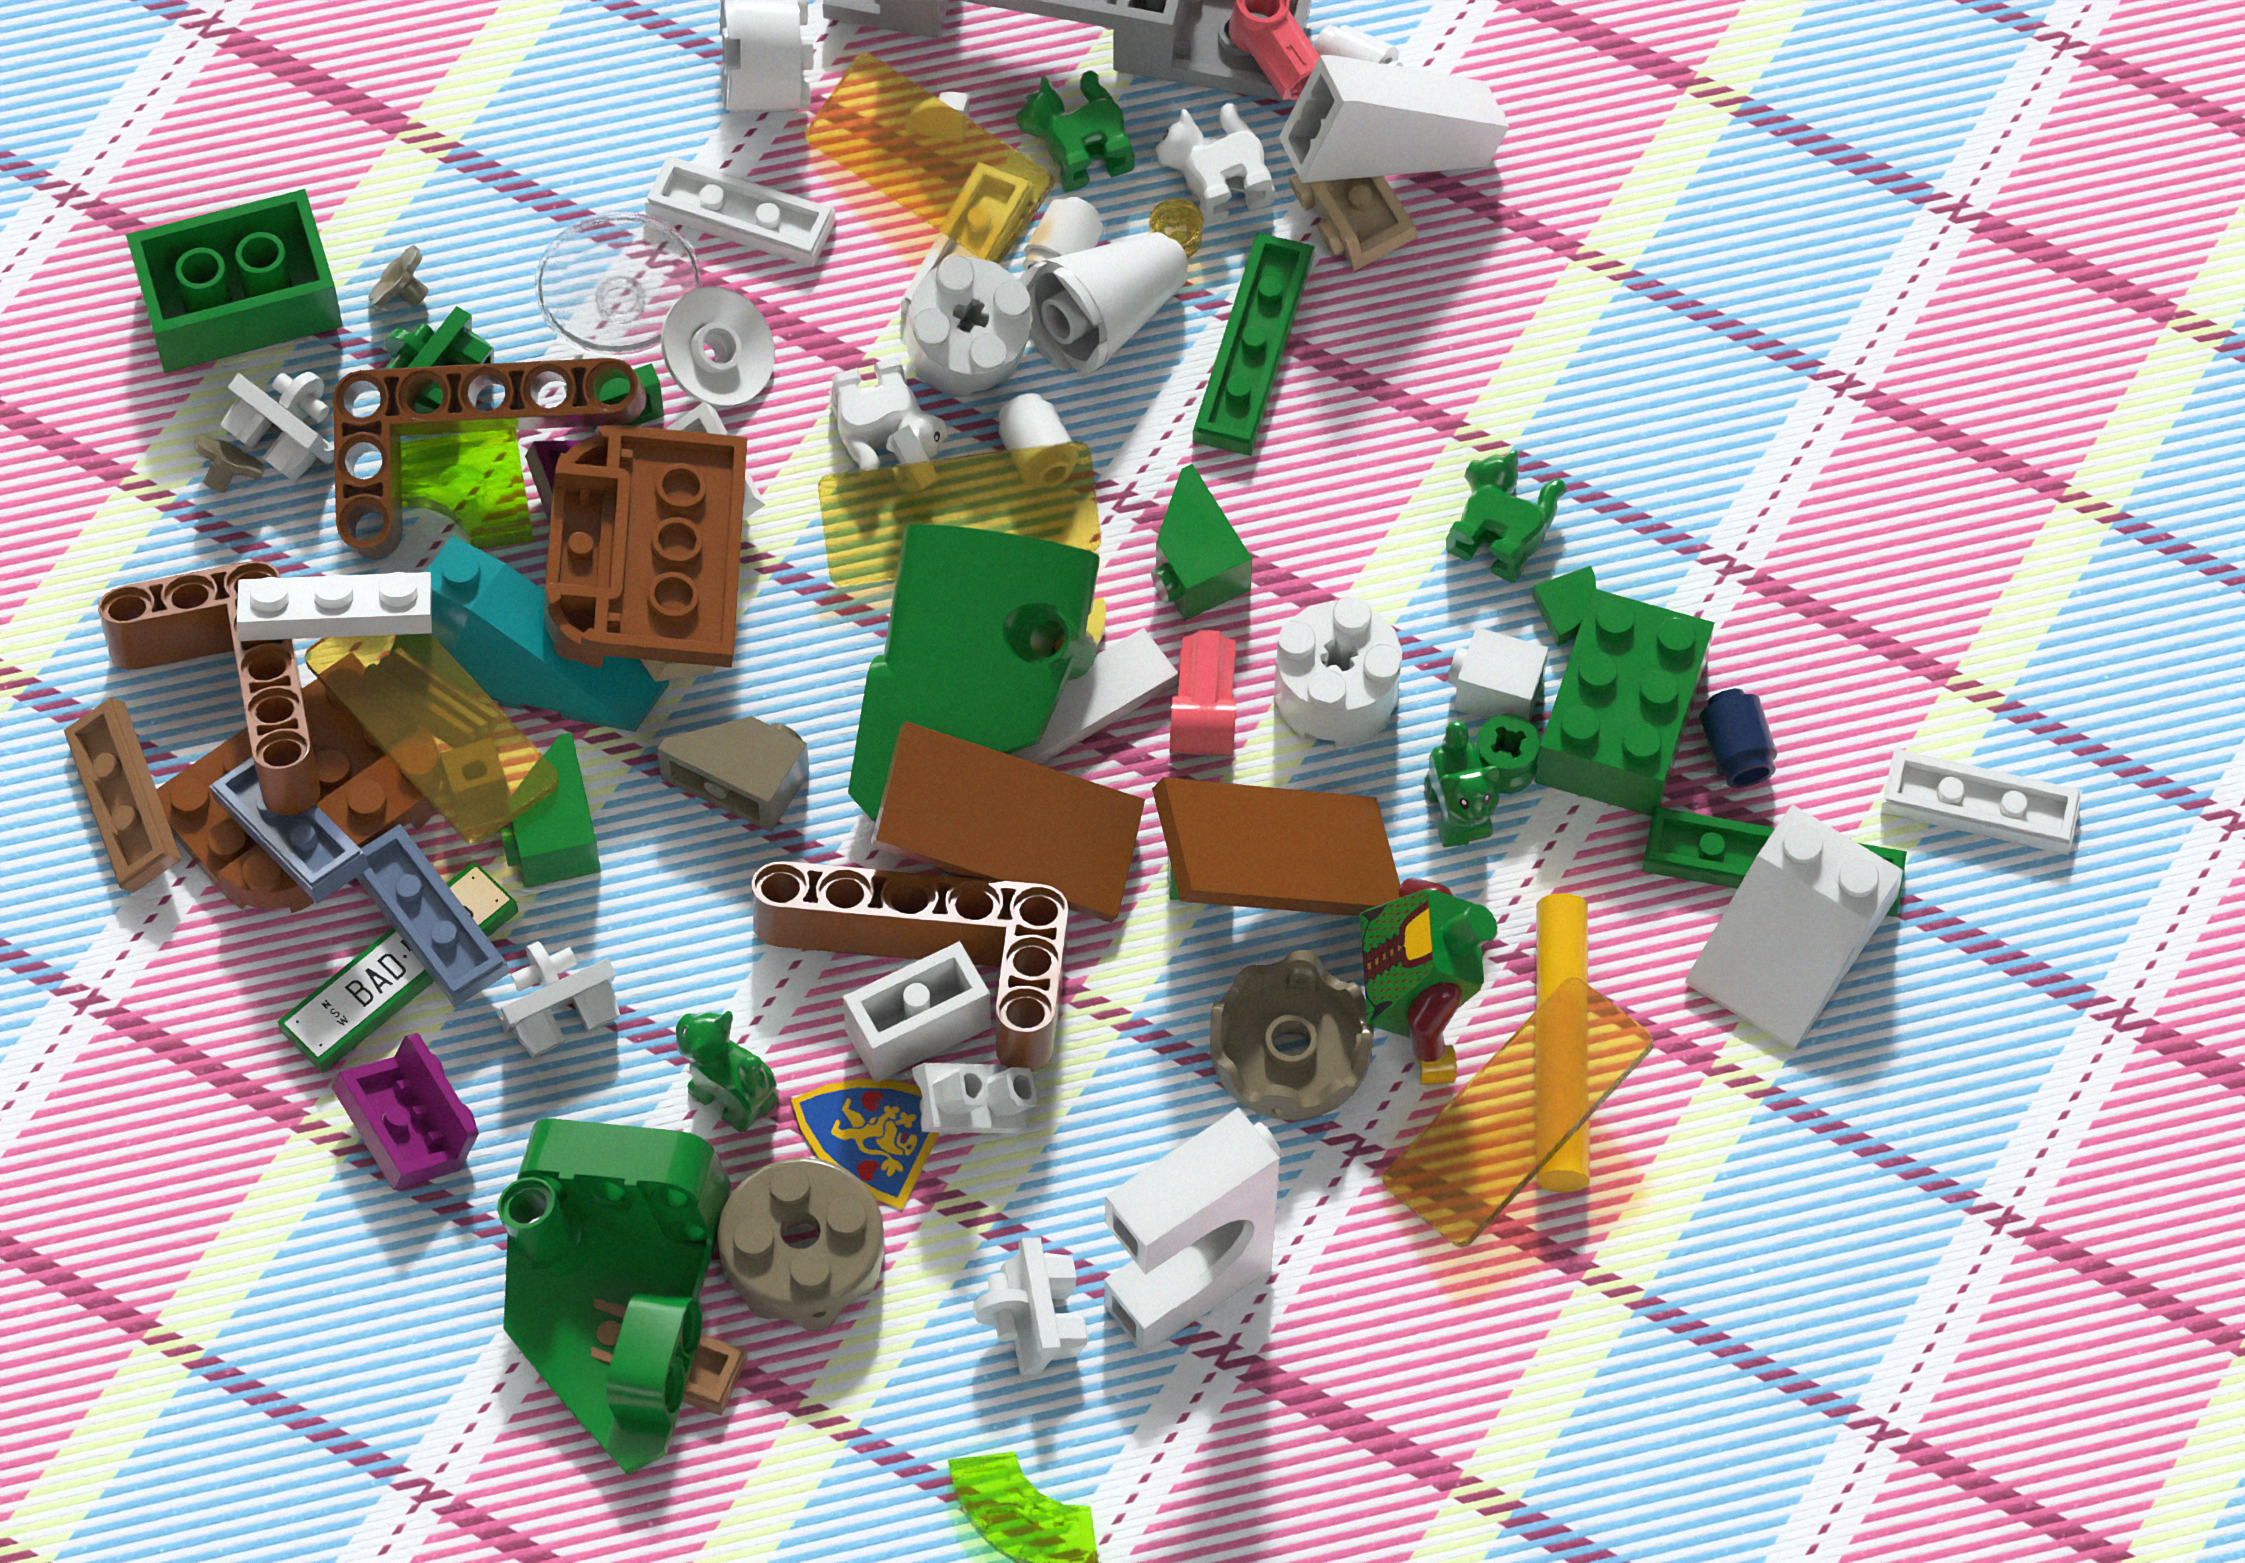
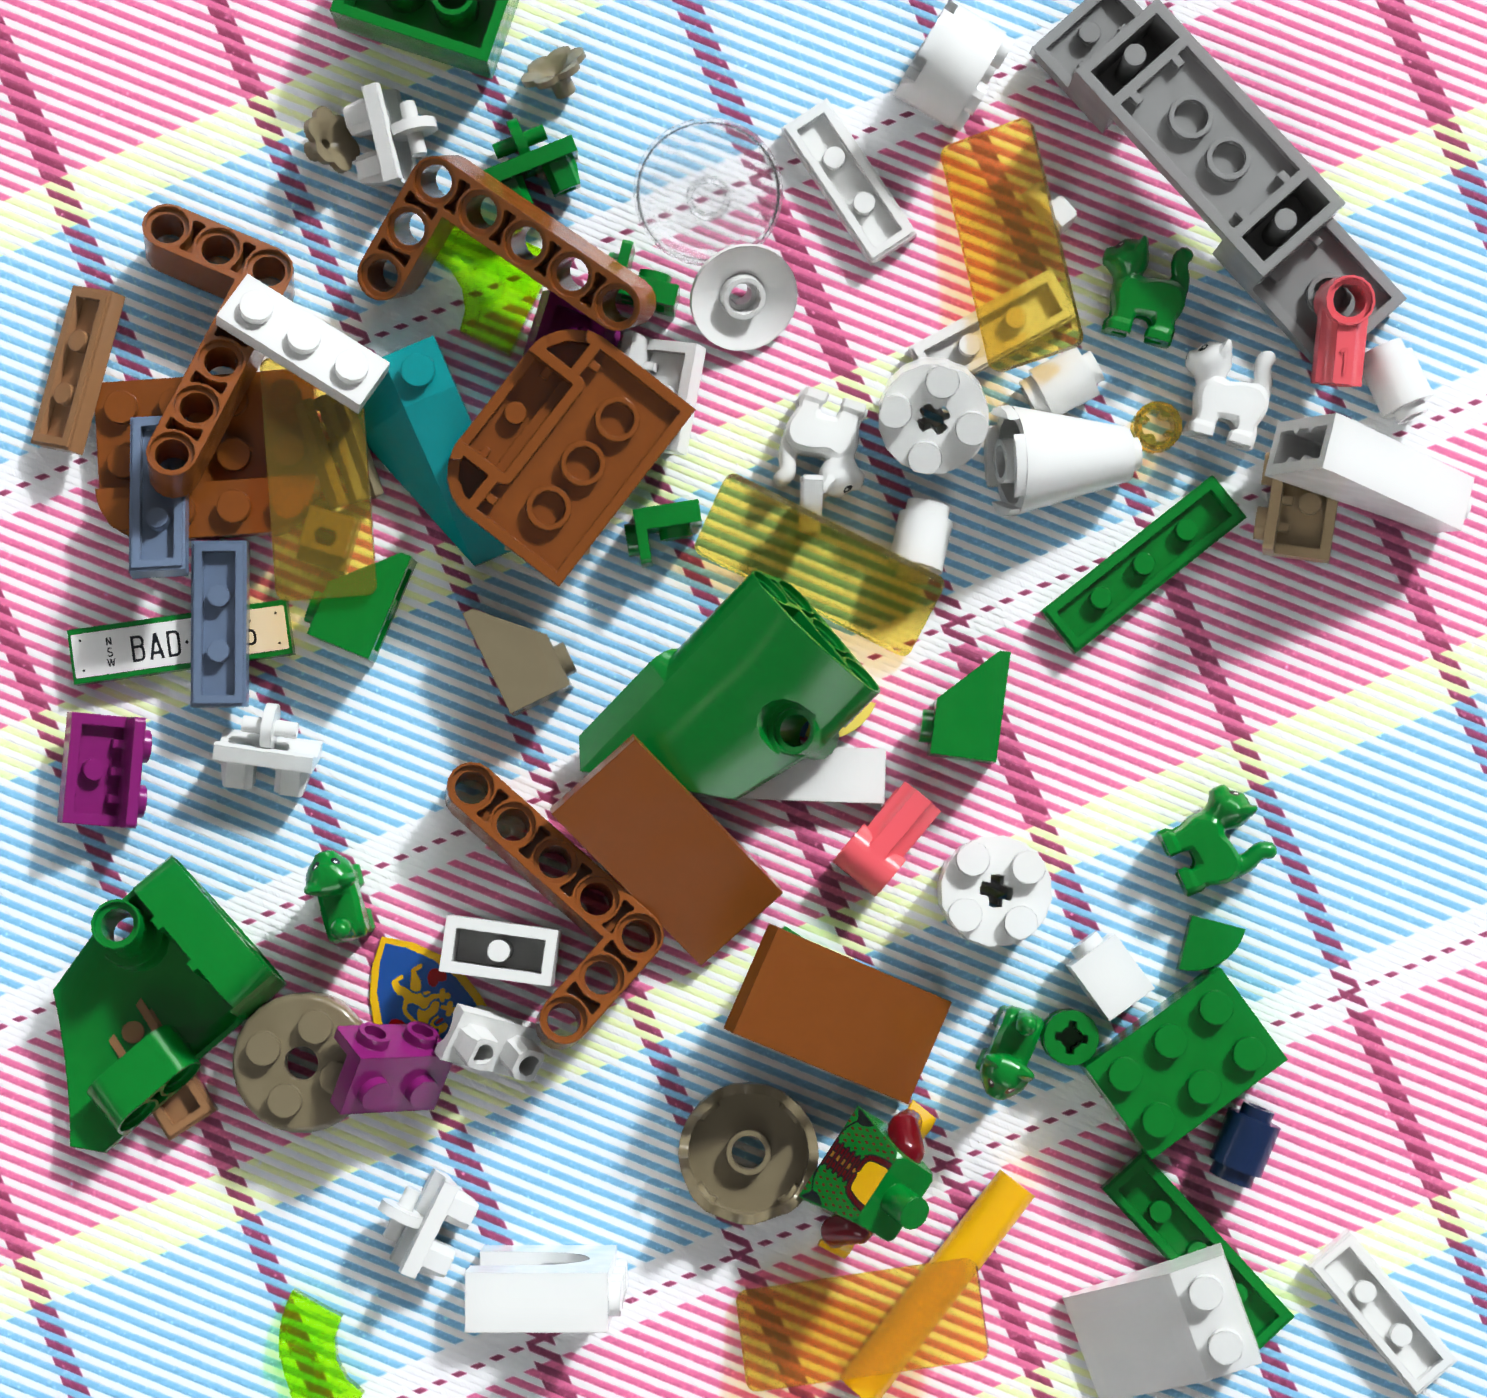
camera: 35 degrees right, 25 degrees up
none -> magenta bracket [330,1021,452,1115]
none -> green bracket [624,499,702,568]

